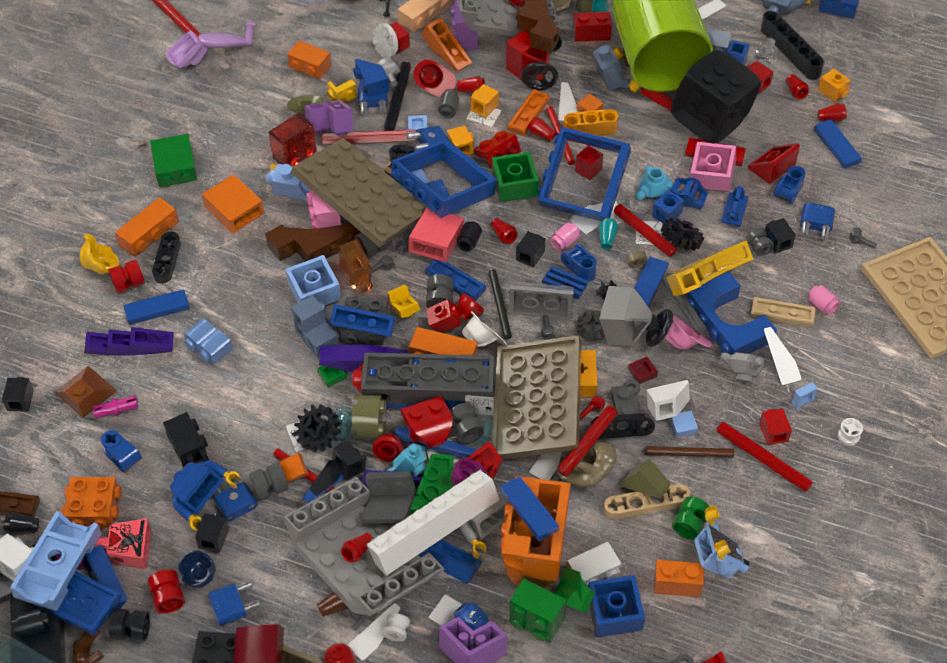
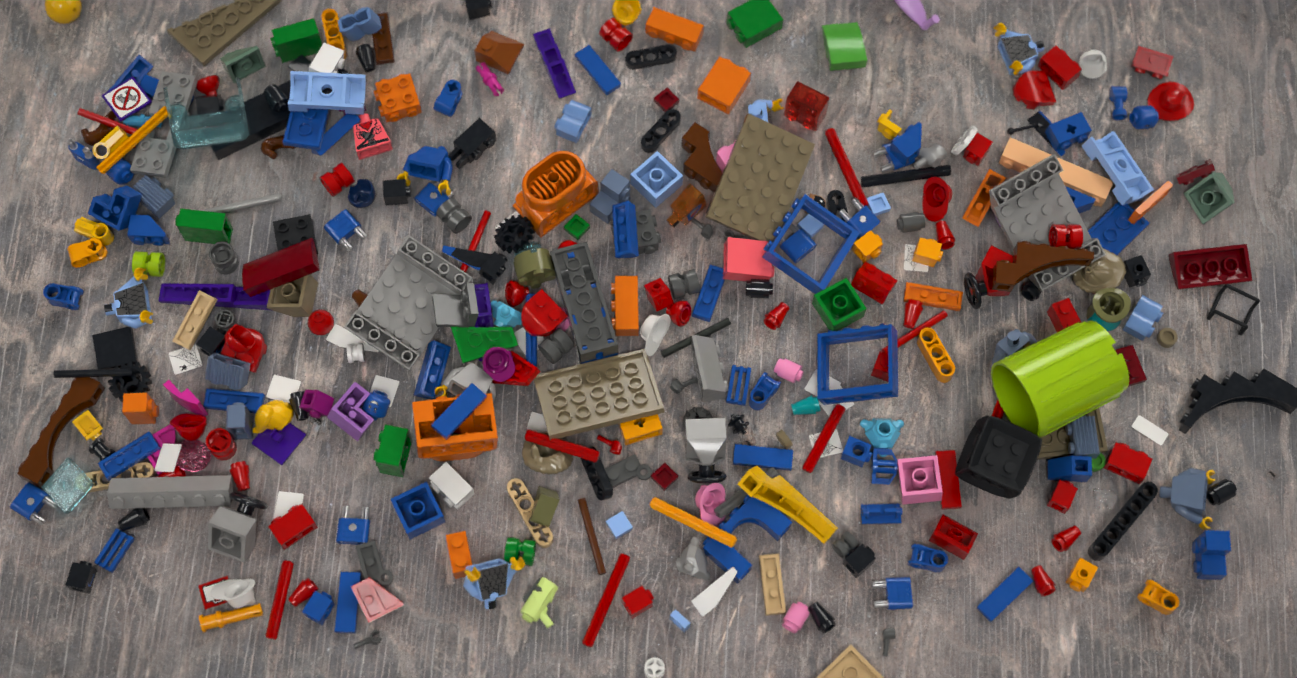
camera: 70 degrees right, 15 degrees up
black wheel [109,608,150,642] -> none
orange tile [279,453,308,483] -> none
orange piece [287,40,332,79] -> none
olive dish [287,95,325,116] -> none
medium lavender brick [304,100,353,135] -> none
dark purple slope [319,345,408,372] -> none
red cone [340,533,374,563] -> none
white brick [367,470,500,575] -> none
yellow bracket [388,284,420,318] -> none
clear light blue tile [482,418,494,446] -> none
black brick [516,231,546,268] -> none
green slope [554,567,595,614] -> none
white sticker [558,82,578,121] -> none
orange tile [577,93,604,112] -> none
white slope [646,380,690,421] -> none
black gear [660,218,704,251] -> none
none -> orange brick [513,151,598,238]
none -> yellowish green piece [520,577,558,629]
none -> black beam [641,109,681,153]
none -> light orange axle [650,497,737,547]
none -> dark red tile [654,87,679,113]
none -> black cone [808,602,836,633]
none -> bright green slope [822,22,867,71]
none -> red brick [1103,442,1153,485]
none -> light orange piece [1137,580,1179,615]

